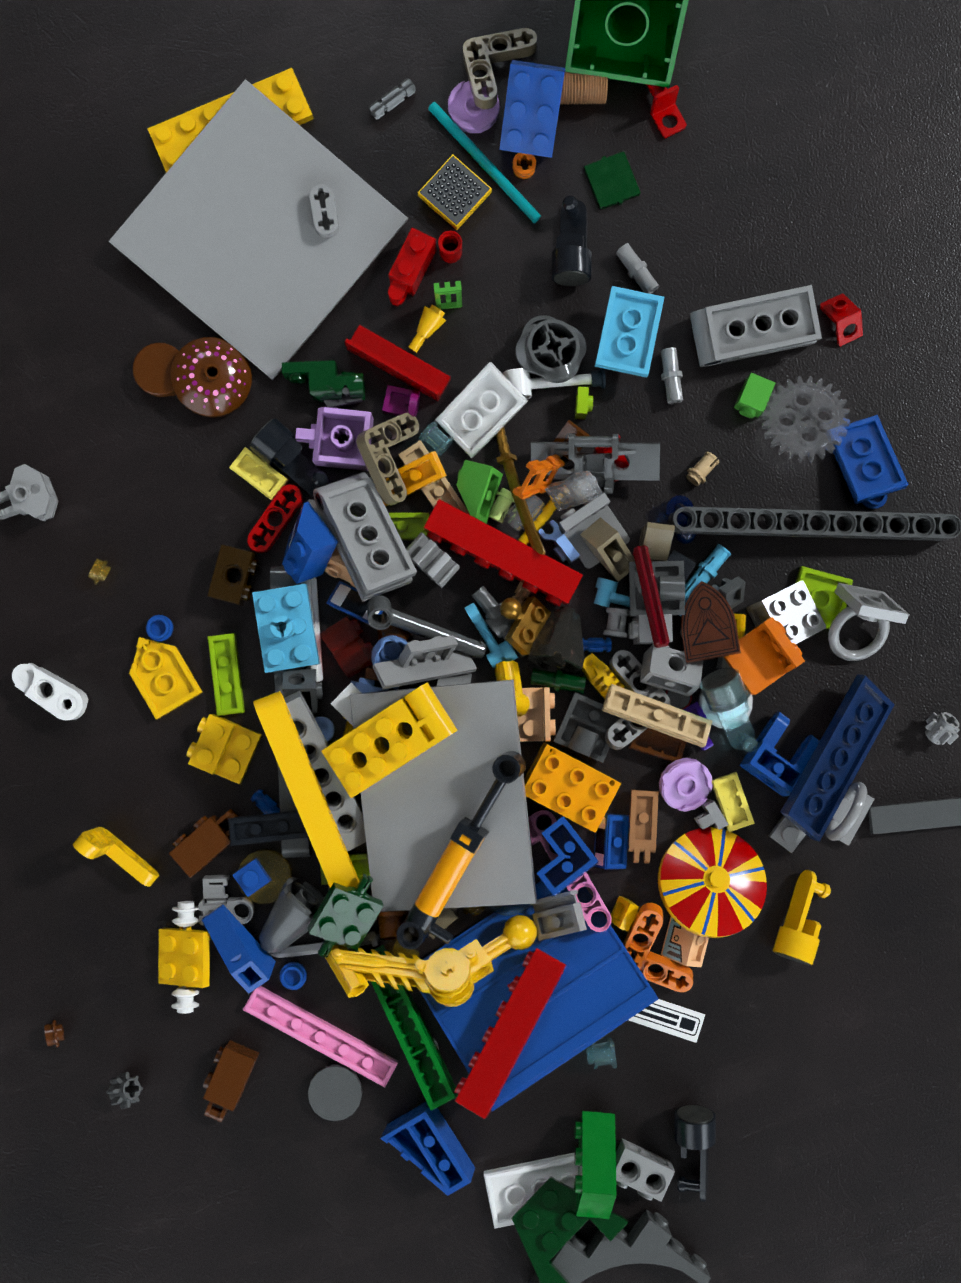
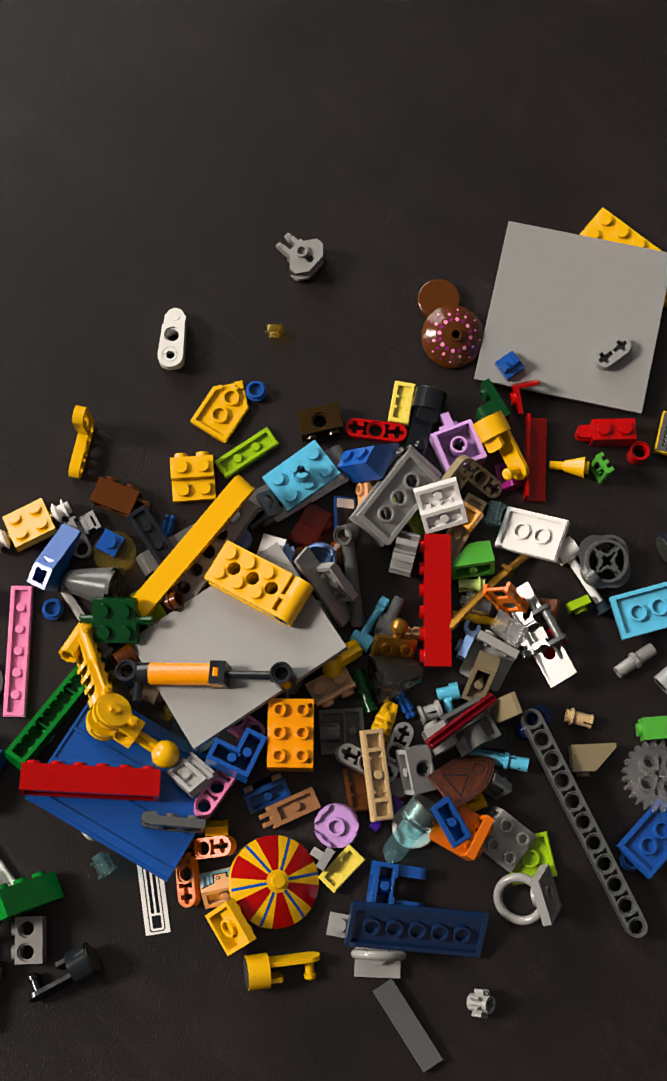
camera: 65 degrees right, 10 degrees down
none -> dark grey hinge [141,811,206,834]
none -> reddish brown plate [164,590,184,611]
none -> yellow plate [205,898,257,956]
none -> white slope [413,477,468,534]
none -> blue slope [430,796,473,849]
none -> yellow piece [473,410,529,480]
none -> blue tile [495,350,525,381]
none -> red bracket [510,379,540,414]
none -> dark tan slope [568,743,617,777]

